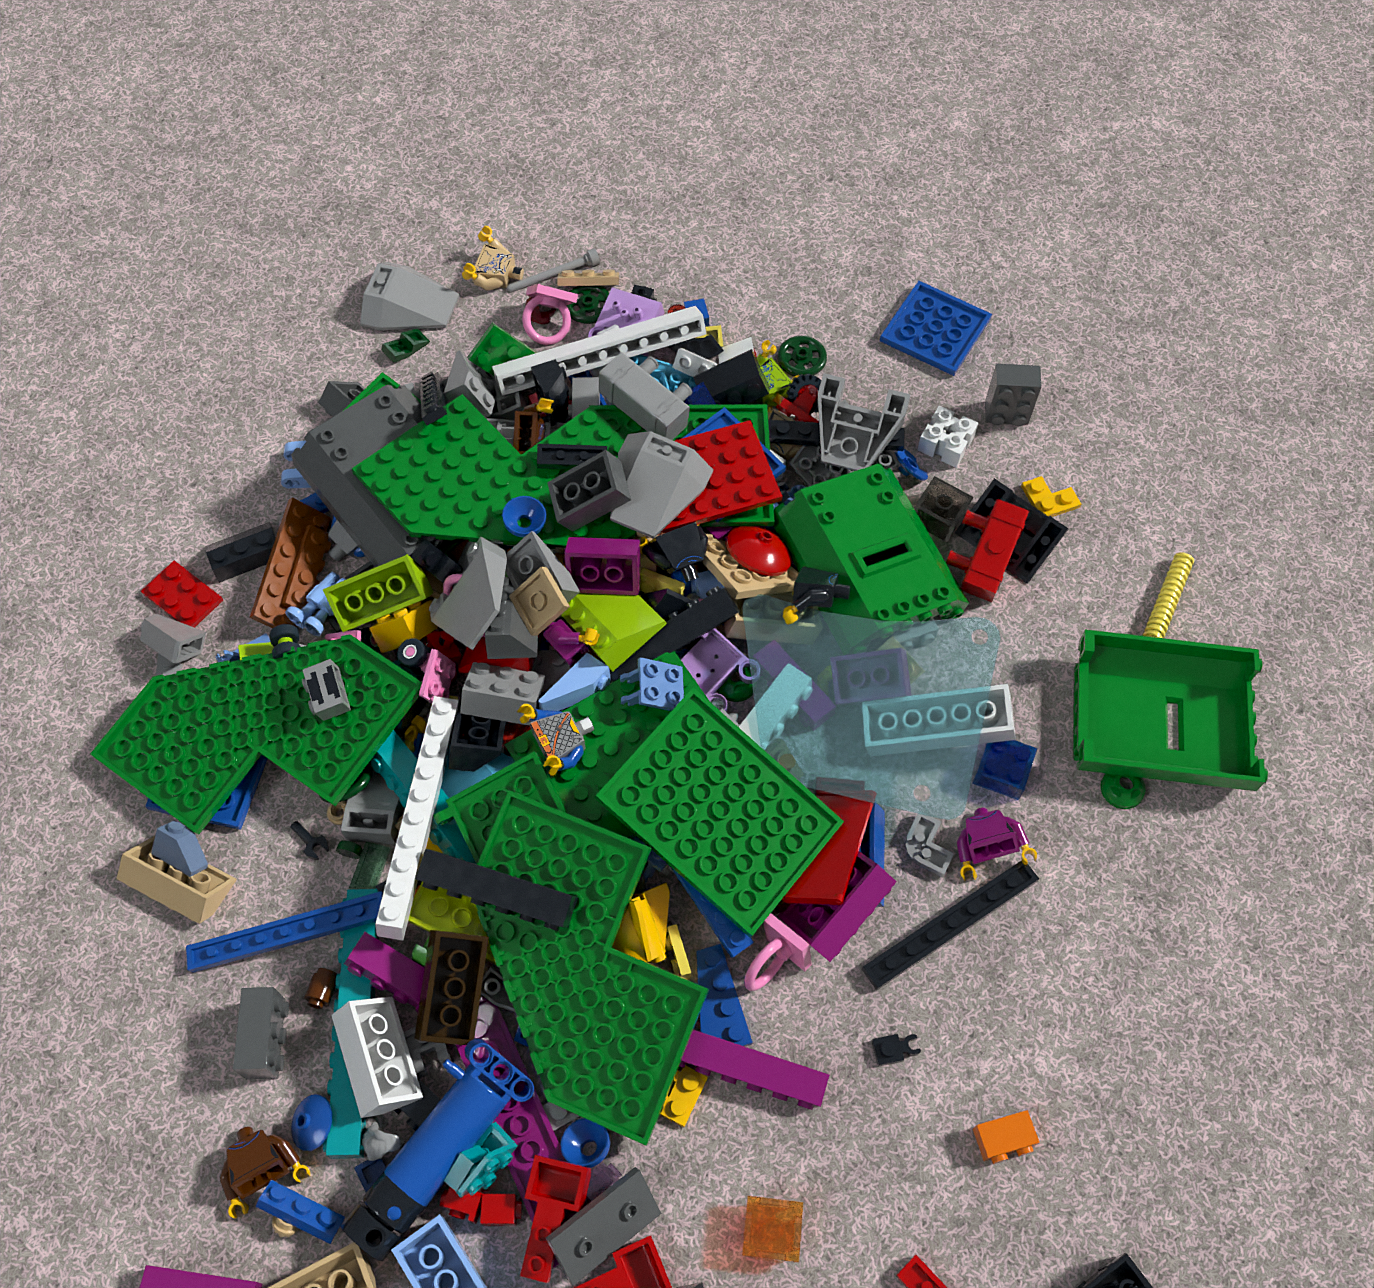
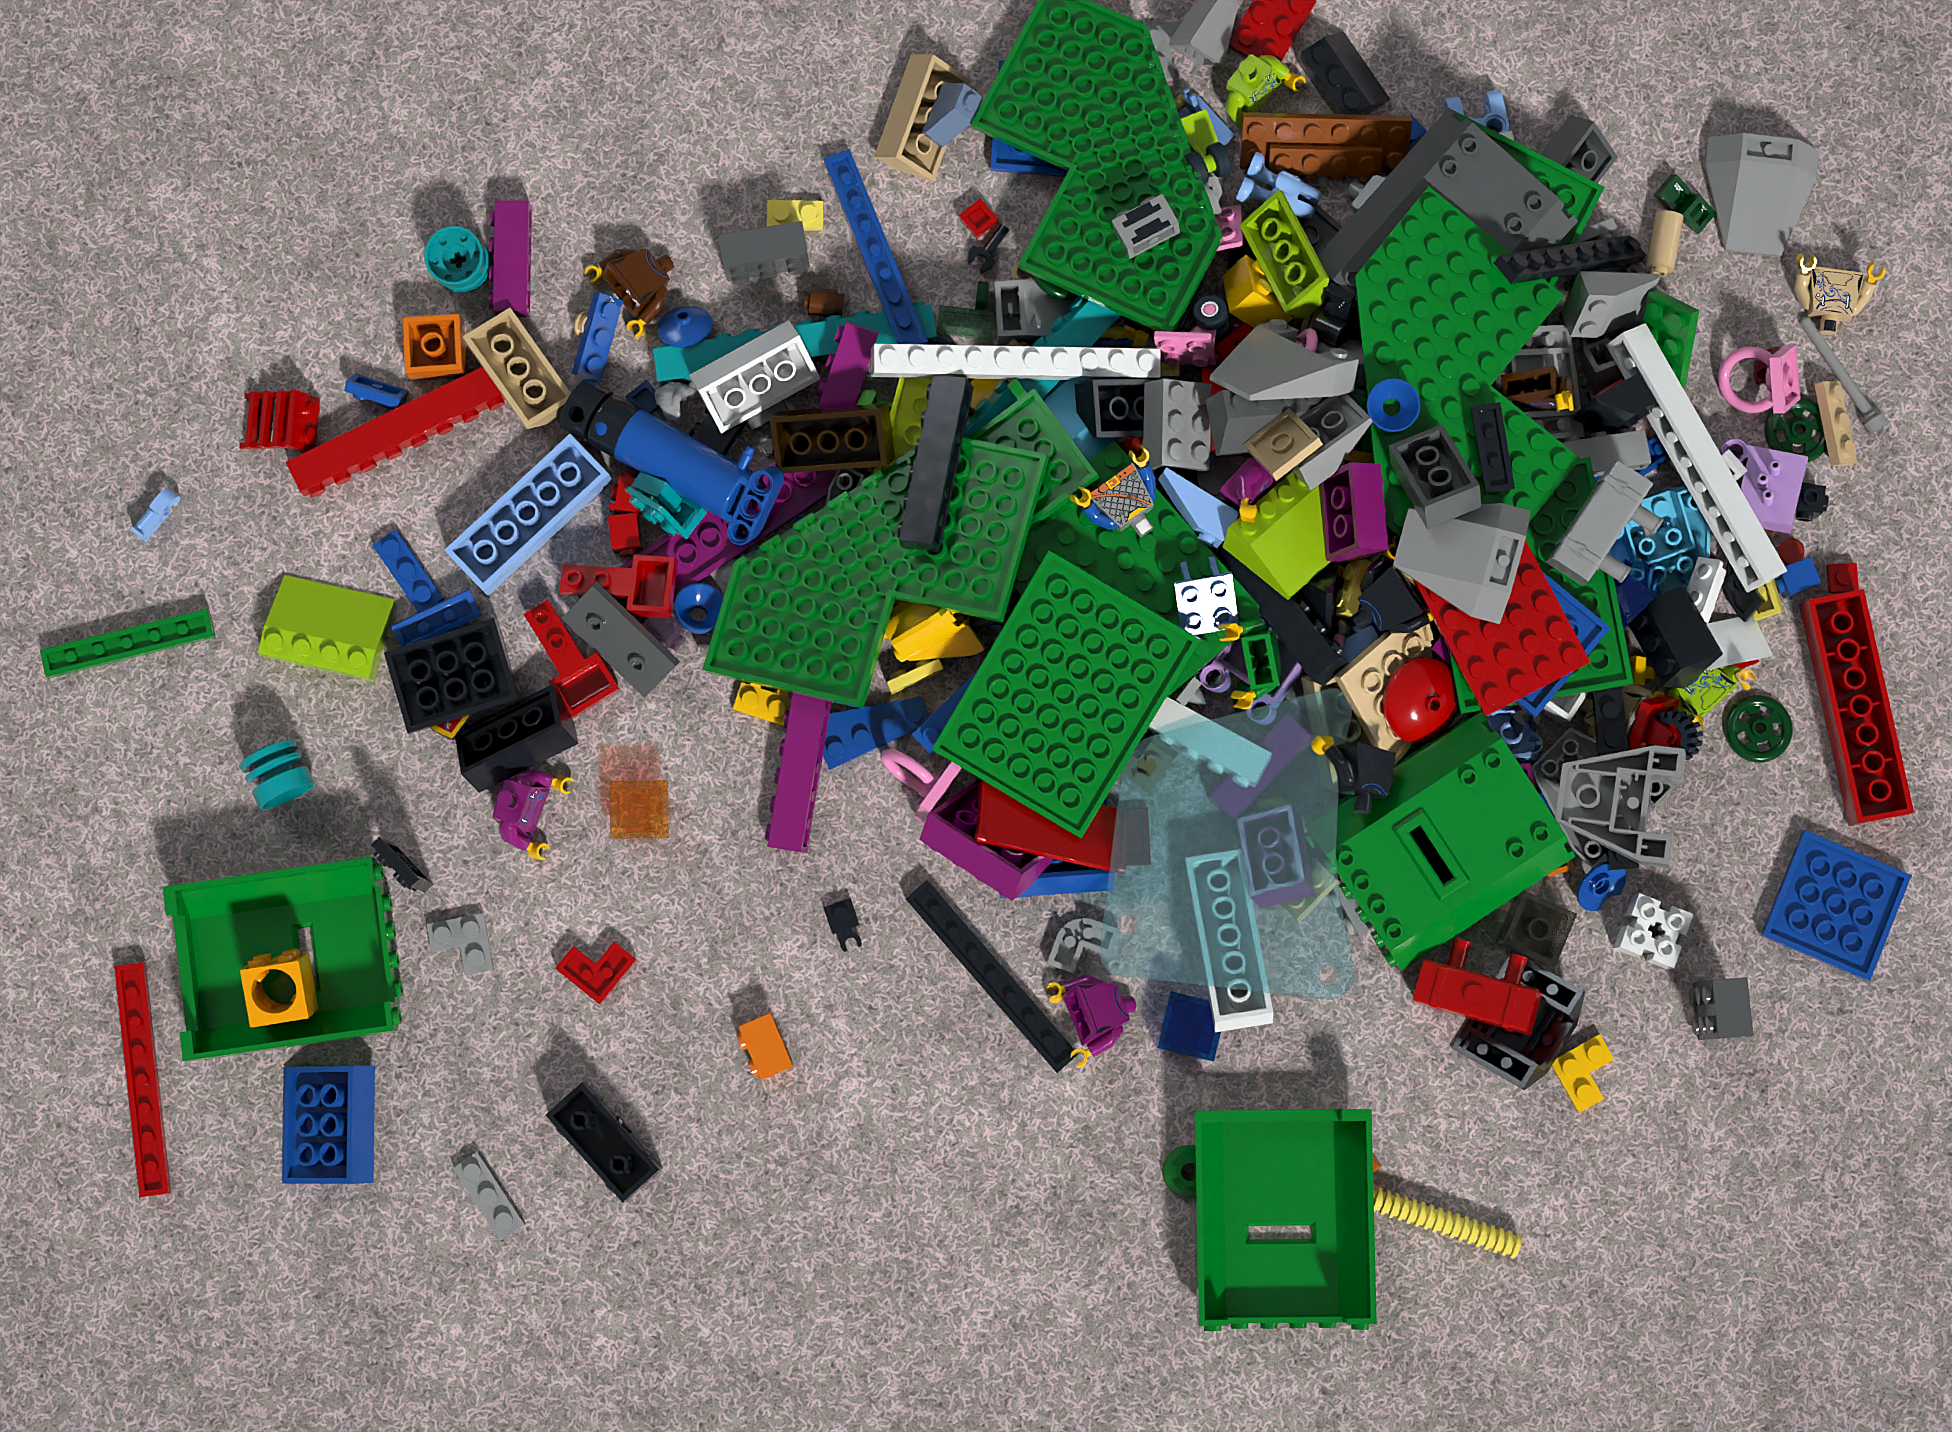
camera: 80 degrees right, 20 degrees up
none -> light yellow plate [767,200,824,230]
none -> red plate [959,198,998,239]
none -> green torso [1218,618,1281,709]
none -> lime torso [1225,54,1306,129]
none -> tan brick [1646,210,1684,277]
none -> red brick [1799,589,1914,826]
none -> red plate [1826,563,1859,593]

